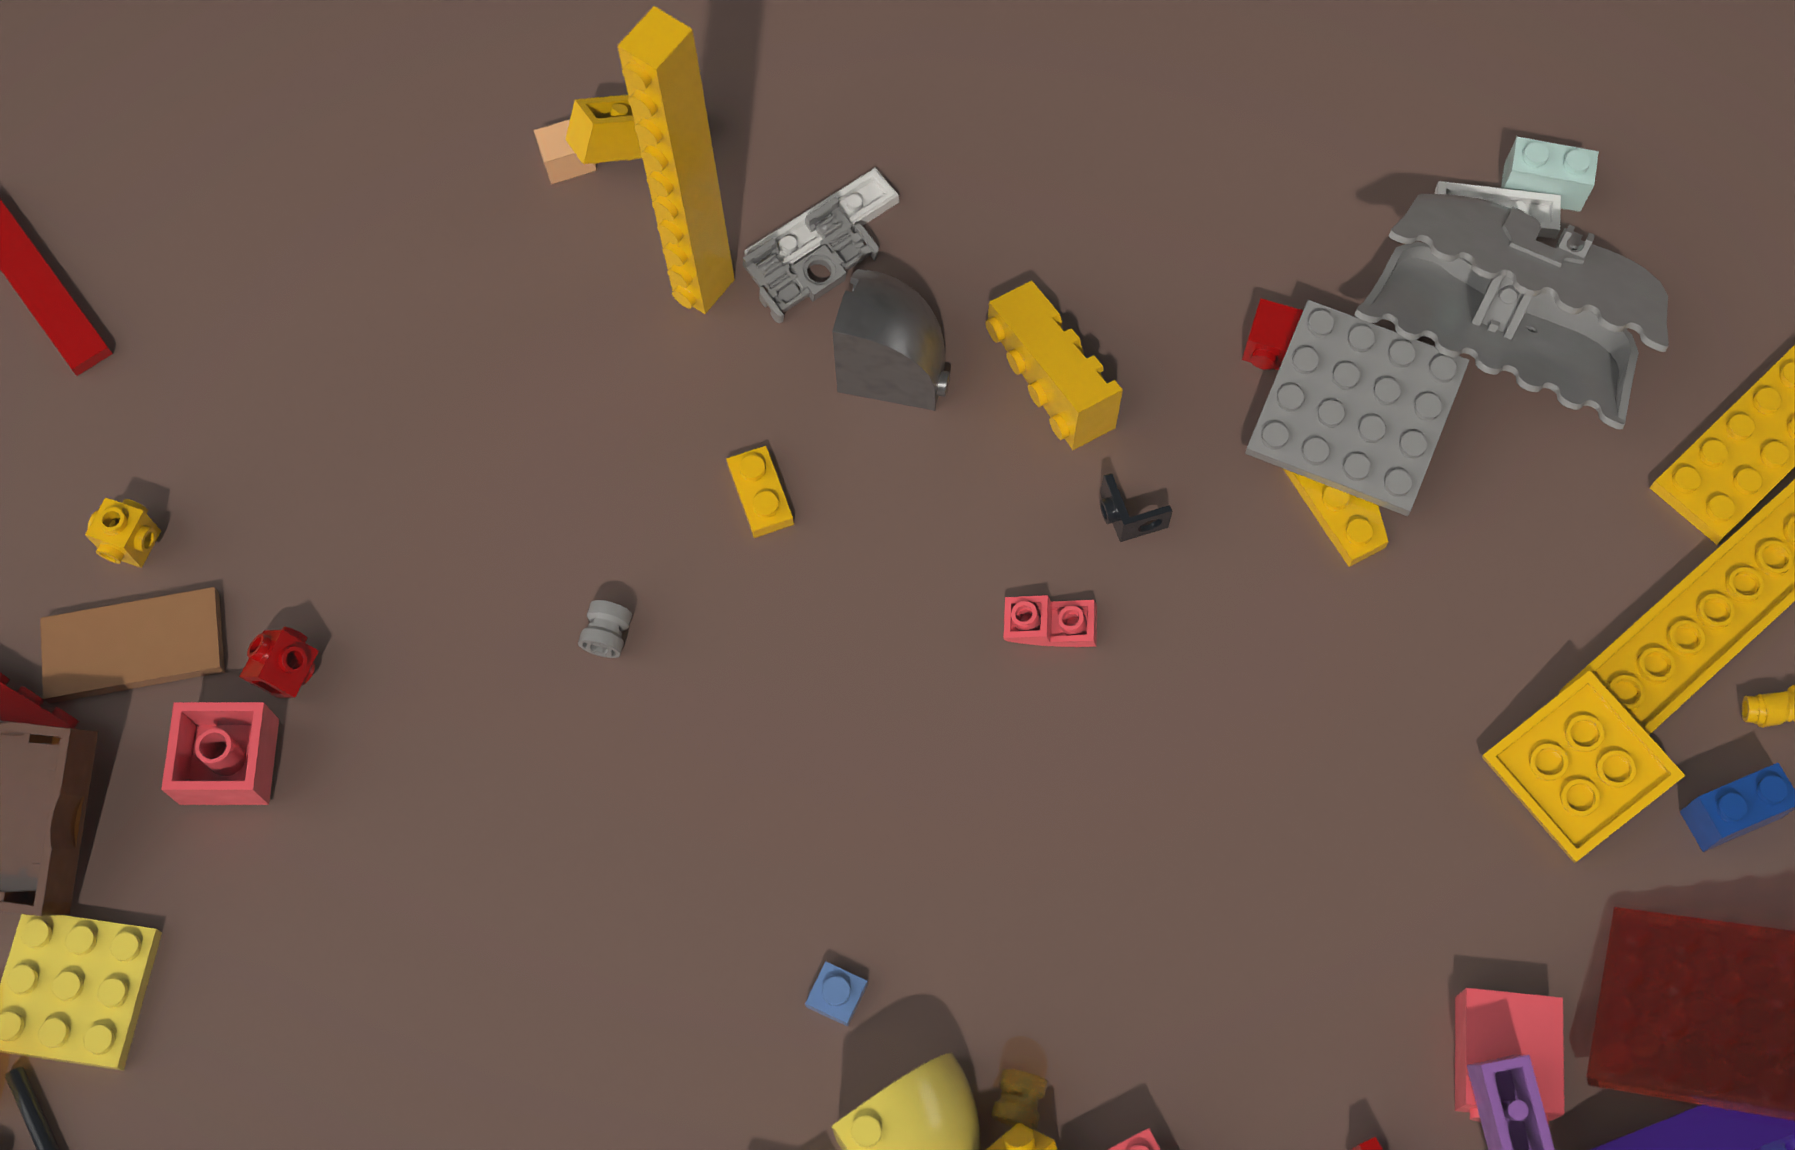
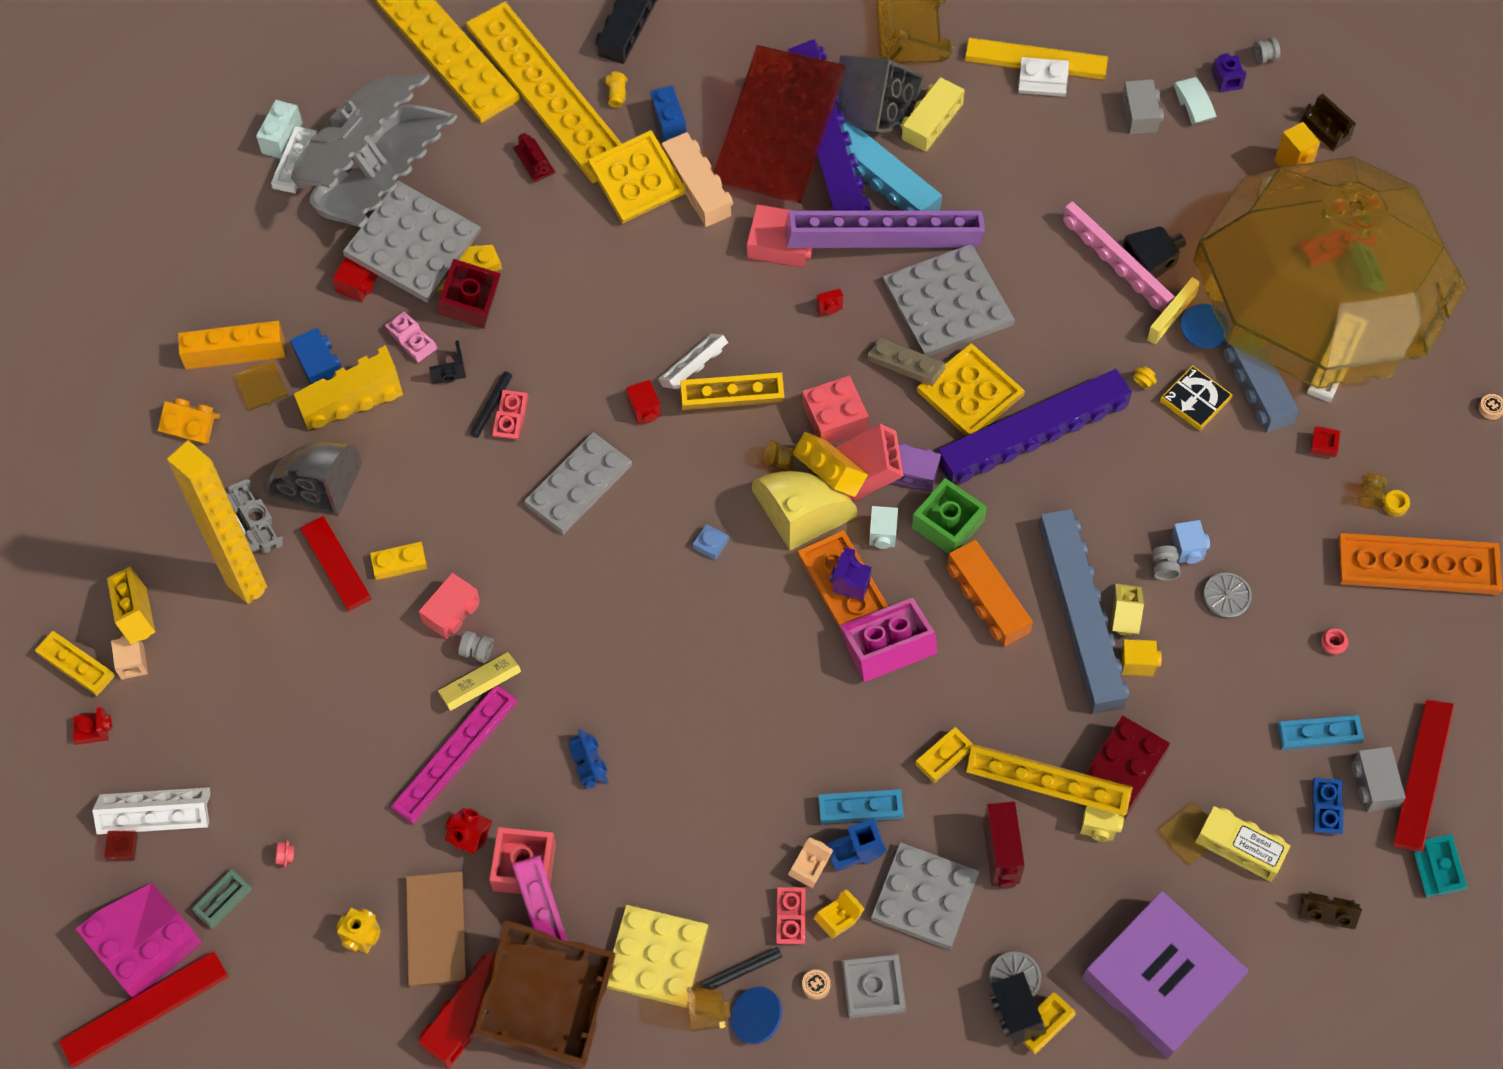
camera: 85 degrees left, 5 degrees down
none -> yellow plate [35,631,115,696]
none -> red bracket [73,706,113,745]
none -> dark pink slope [76,883,203,998]
none -> white fence [93,787,211,834]
none -> clear red plate [104,831,138,861]
none -> light orange bracket [158,398,220,444]
none -> light orange brick [178,320,286,370]
none -> sand green tile [191,868,253,930]
none -> clear yellow piece [234,360,289,411]
none -> coral plate [275,840,294,867]
none -> blue brick [290,328,342,385]
none -> red tile [300,516,372,612]
none -> bright pink slope [384,312,438,363]
none -> dark pink tile [391,685,518,825]
none -> coral brick [419,573,480,639]
none -> dark red brick [437,259,501,329]
none -> light yellow tile [438,652,521,711]
none -> black bar [470,371,513,438]
none -> dark red hinge [513,133,555,182]
none -> dark pink tile [513,854,567,941]
none -> light grey plate [524,432,632,535]
none -> blue hinge [568,729,609,789]
none -> red brick [626,379,661,424]
none -> white plate [658,334,728,389]
none -> light nougat brick [661,132,733,227]
none -> yellow brick [680,372,784,410]

